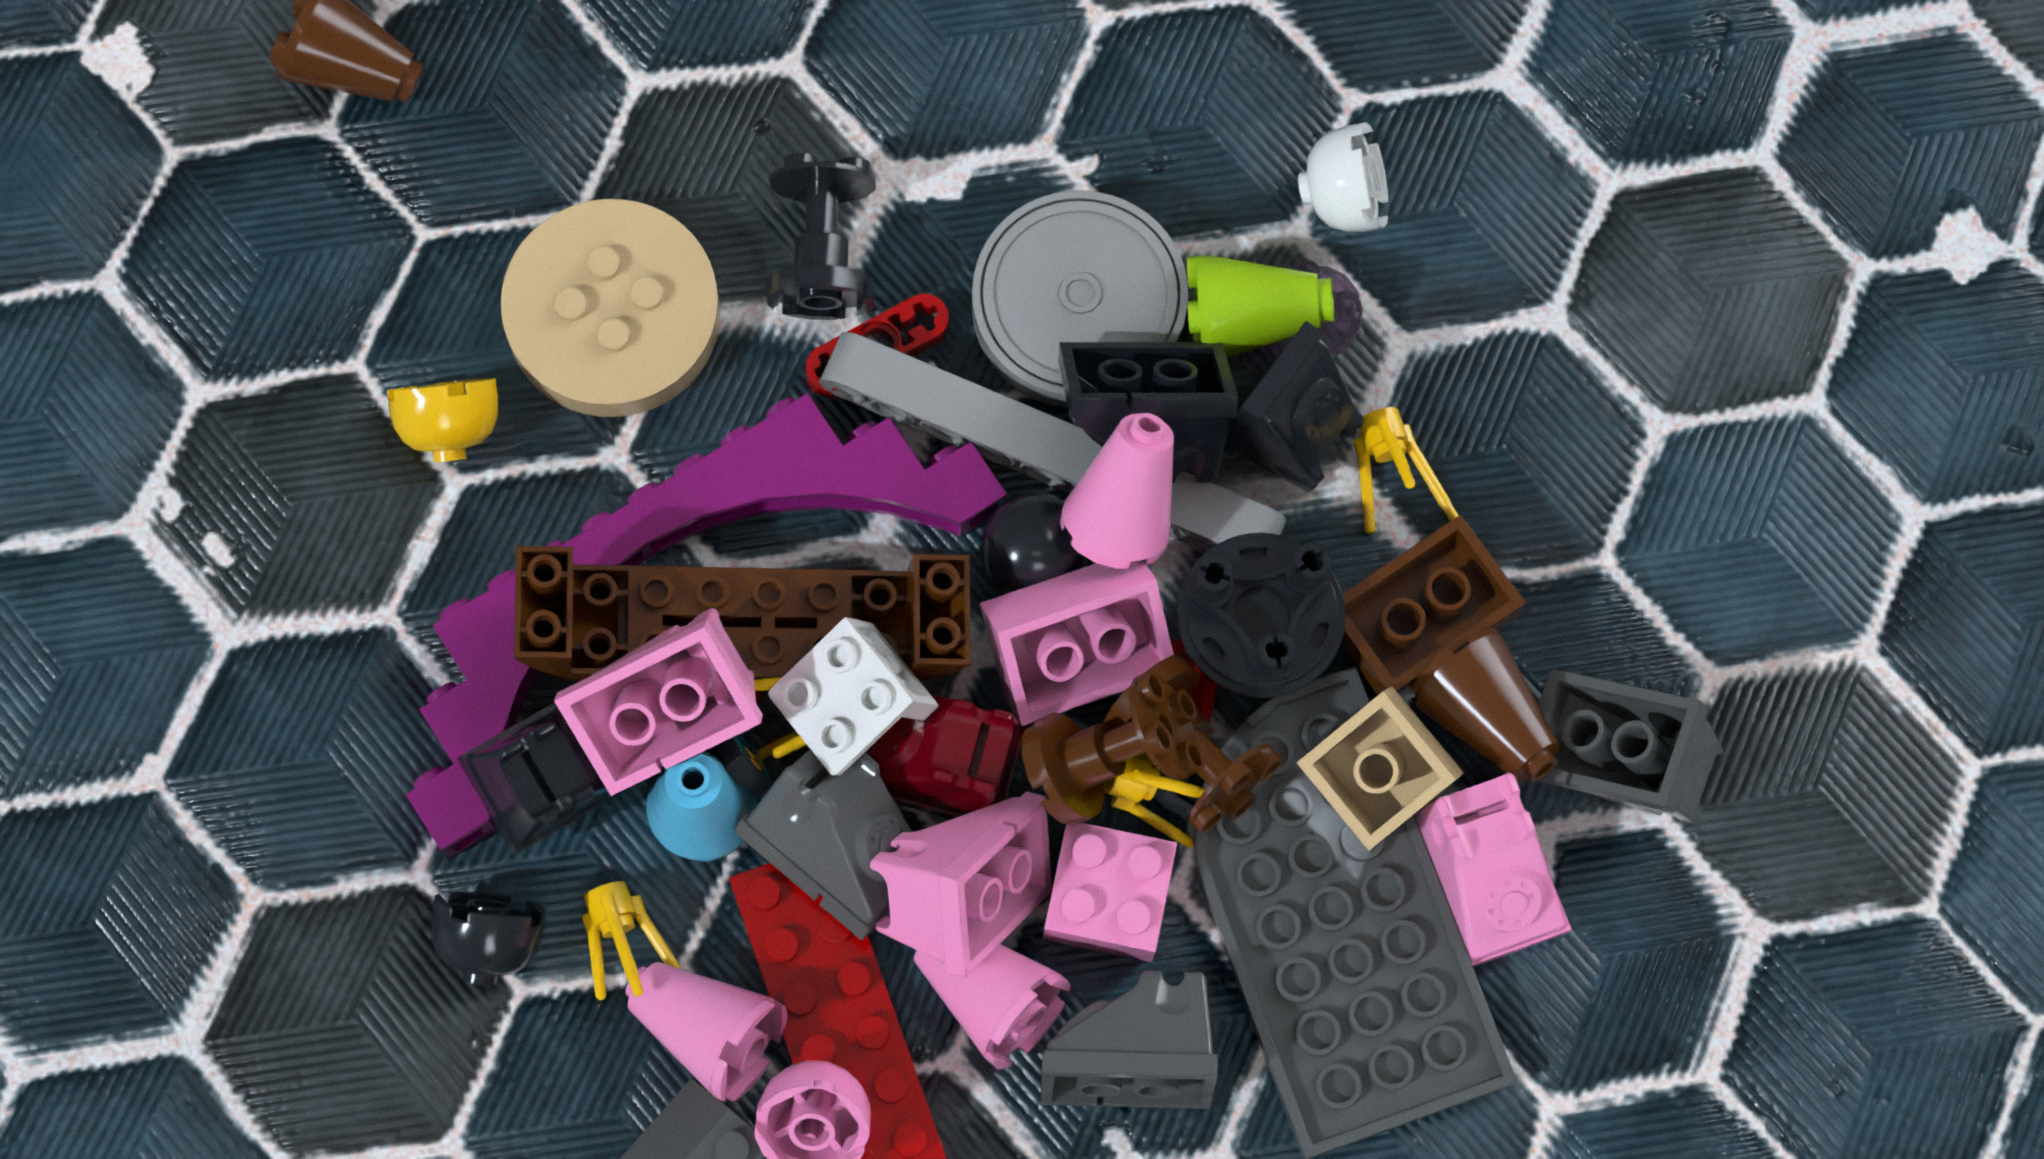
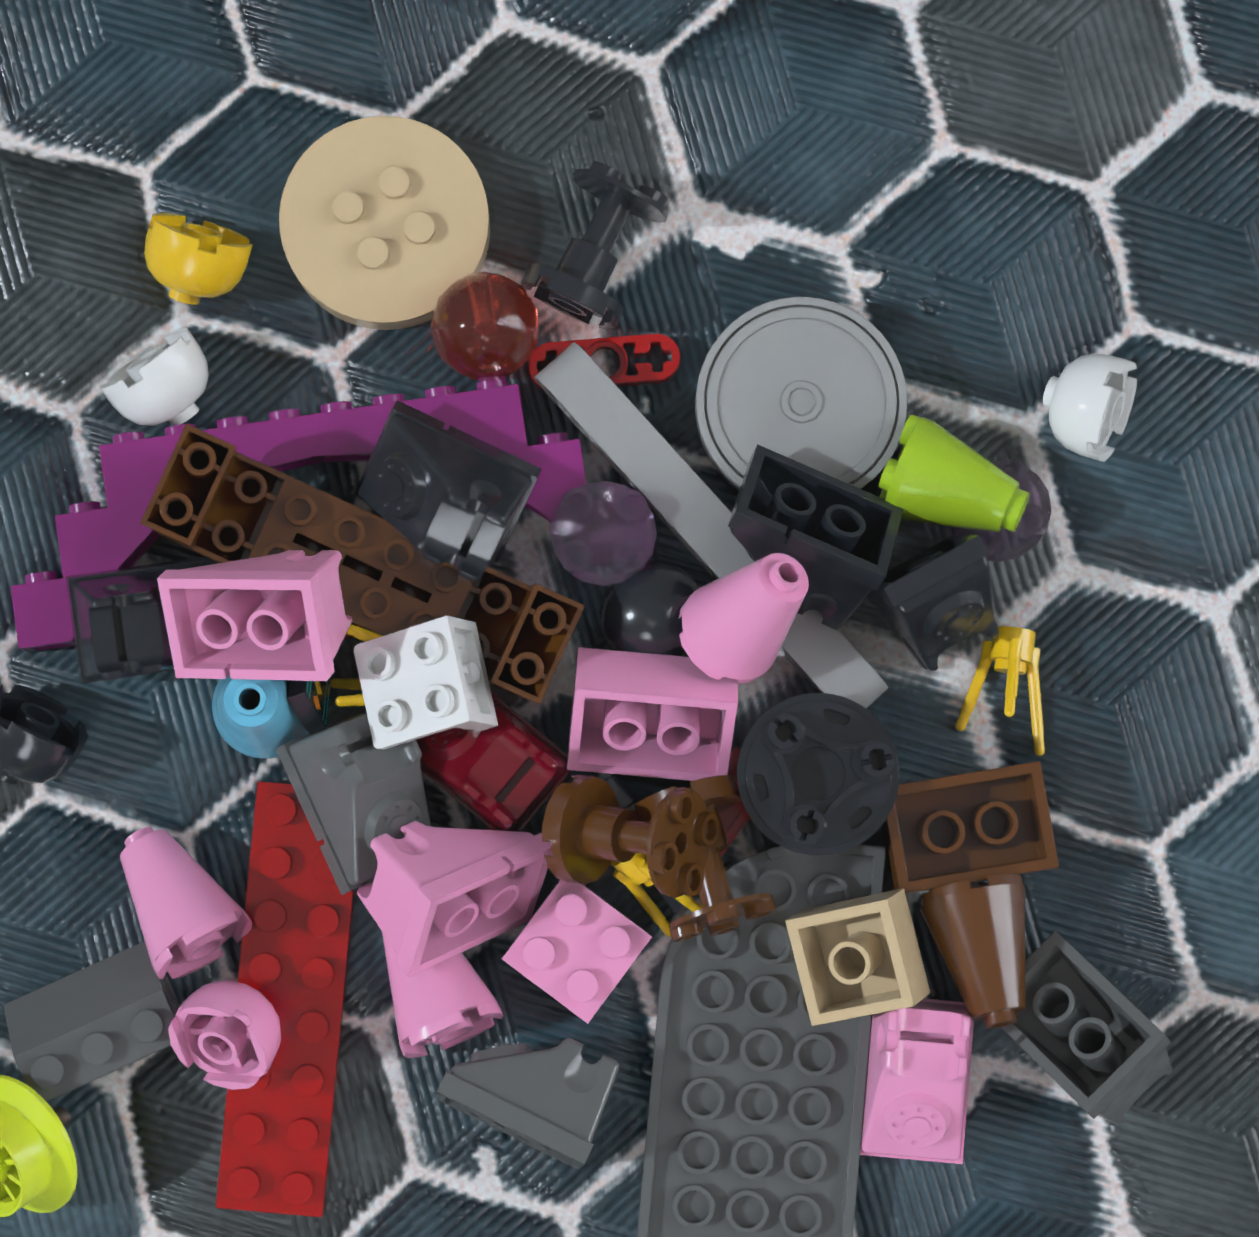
camera: 25 degrees right, 10 degrees up
yellow plant [582,881,682,1000] -> none
none -> white cylinder [100,328,209,426]
none -> black piece [354,400,542,582]
none -> clear red piece [431,271,540,382]
none -> clear purple dish [550,481,657,586]

